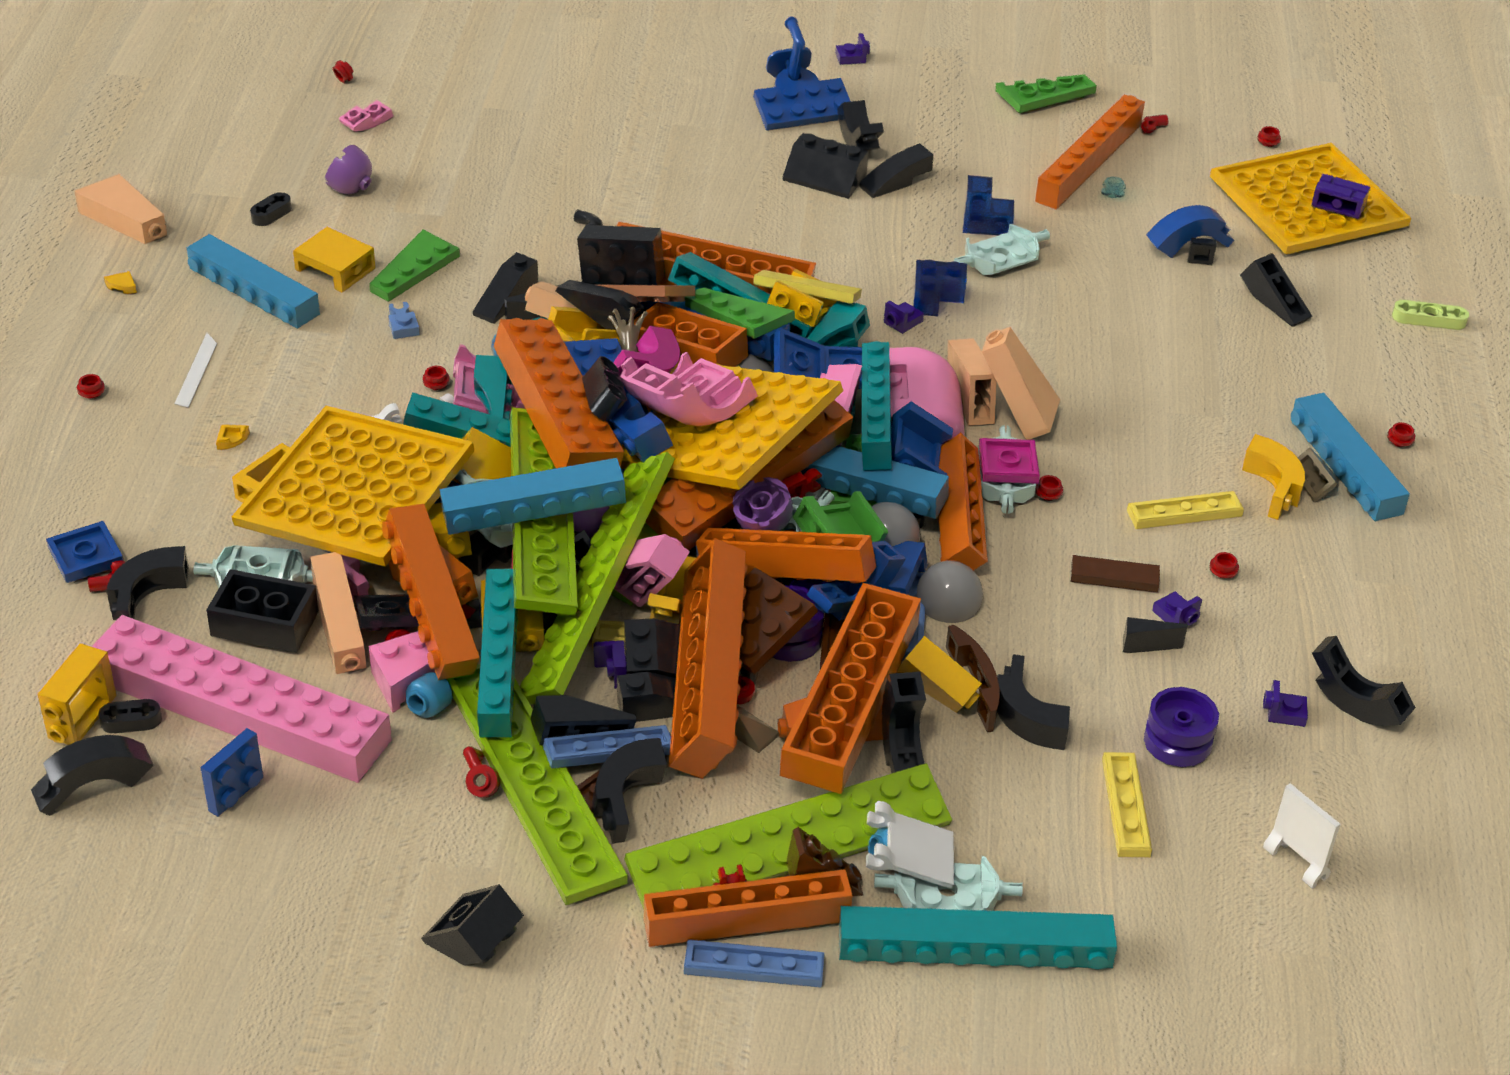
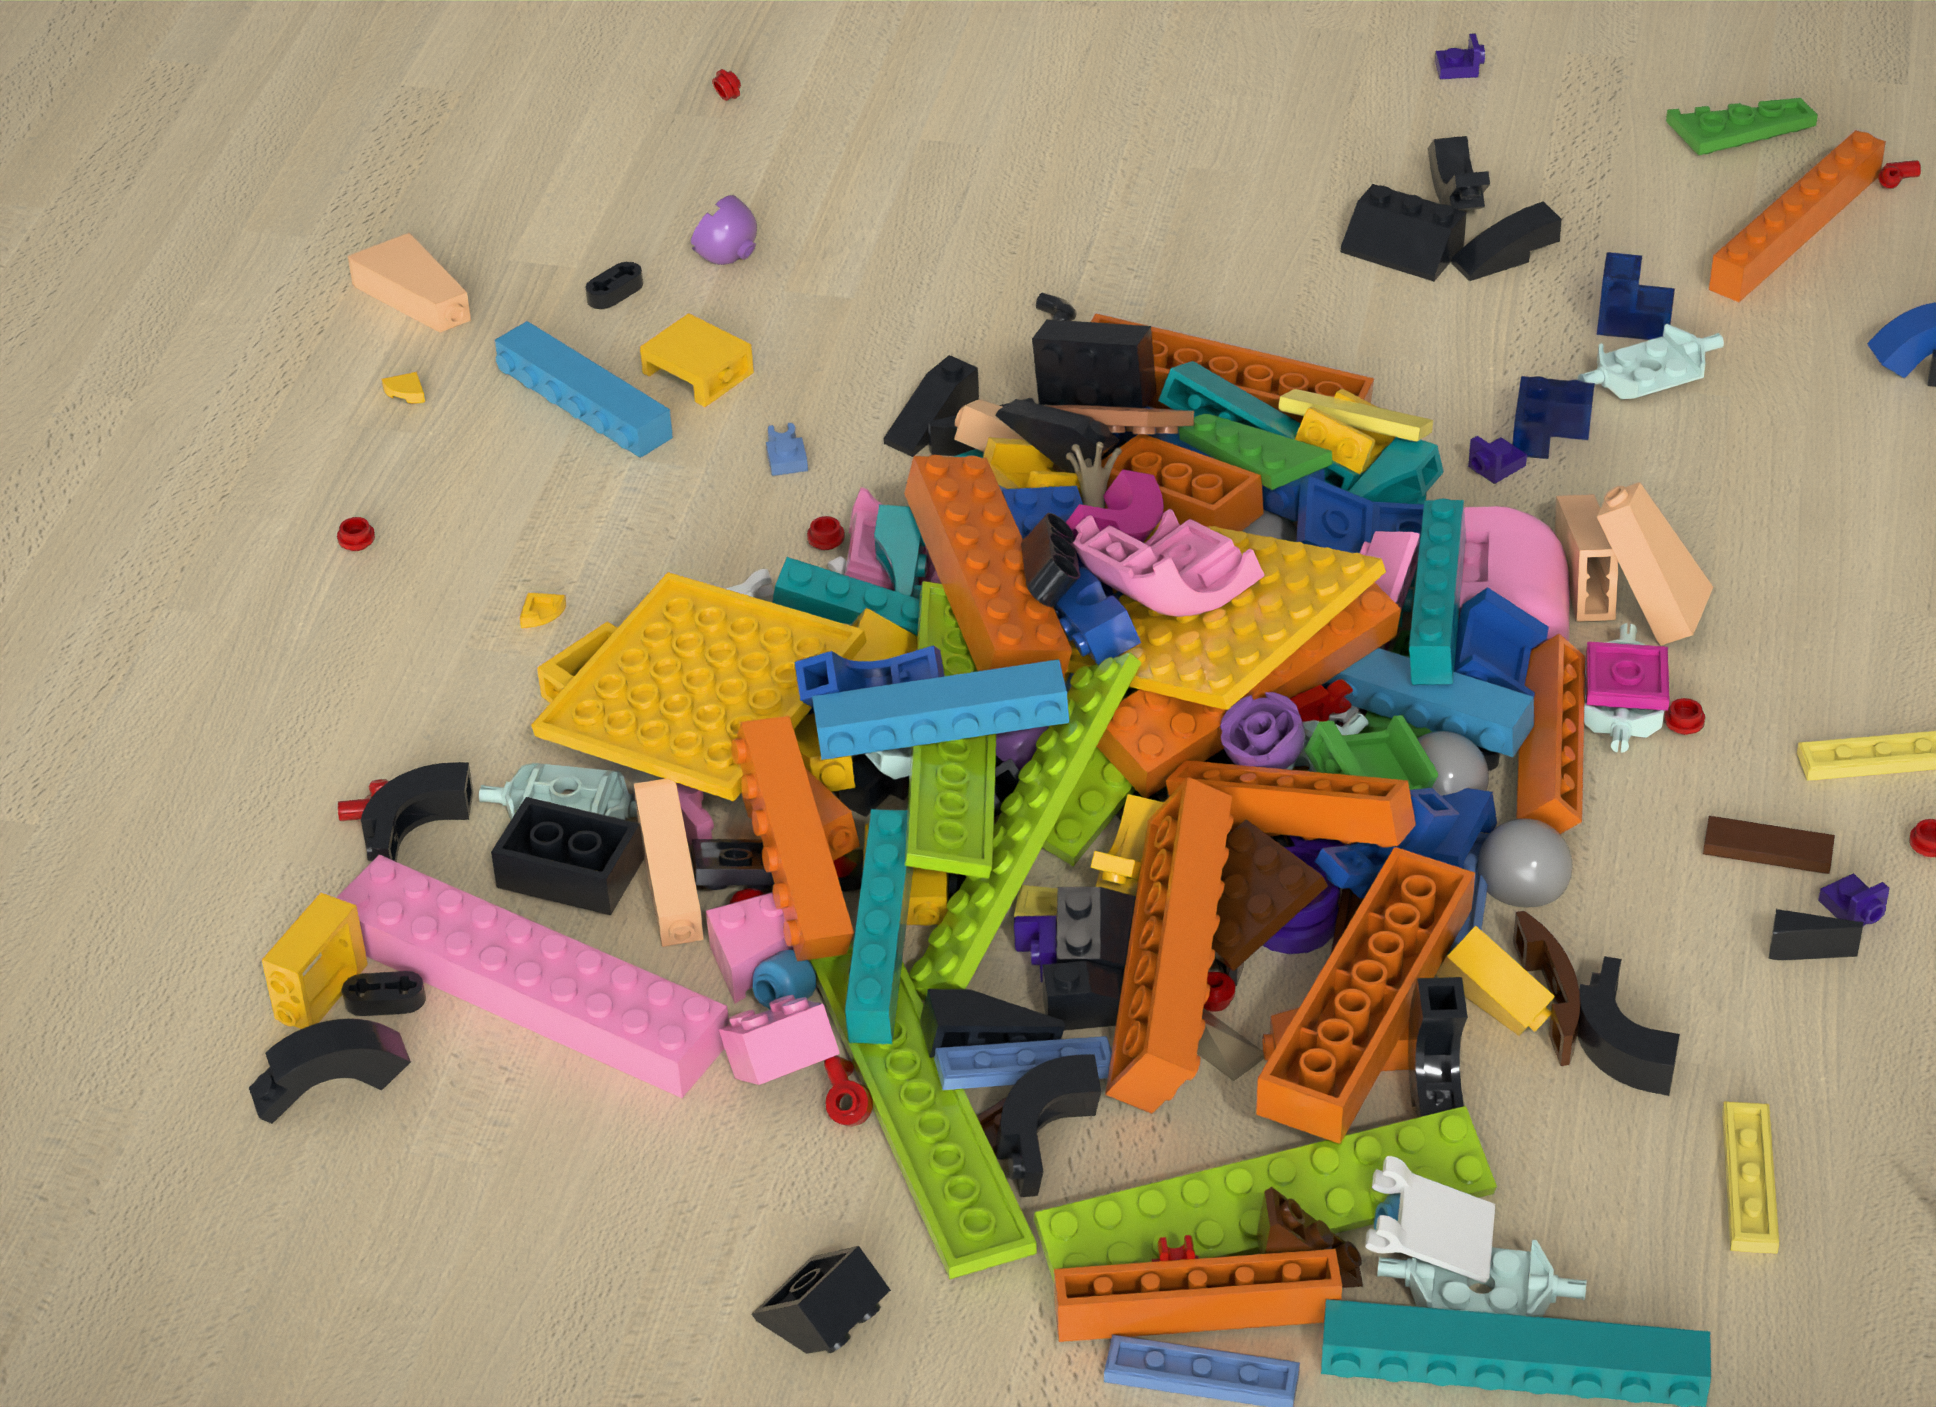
camera: 10 degrees right, 0 degrees up
blue plate [46,521,124,583] -> none
white sticker [174,333,217,407] -> none
blue plate [200,728,264,817] -> none
bright pink slope [339,100,393,132] -> none
bright green wing [369,229,460,302] -> none
bright pink wedge [614,534,690,607] -> none
blue plate [753,16,850,131] -> none
clear light blue plate [1101,177,1126,198] -> none
dark purple wheel [1143,687,1219,767] -> none
none -> bright pink brick [718,995,840,1085]
none -> blue arch [794,645,944,708]

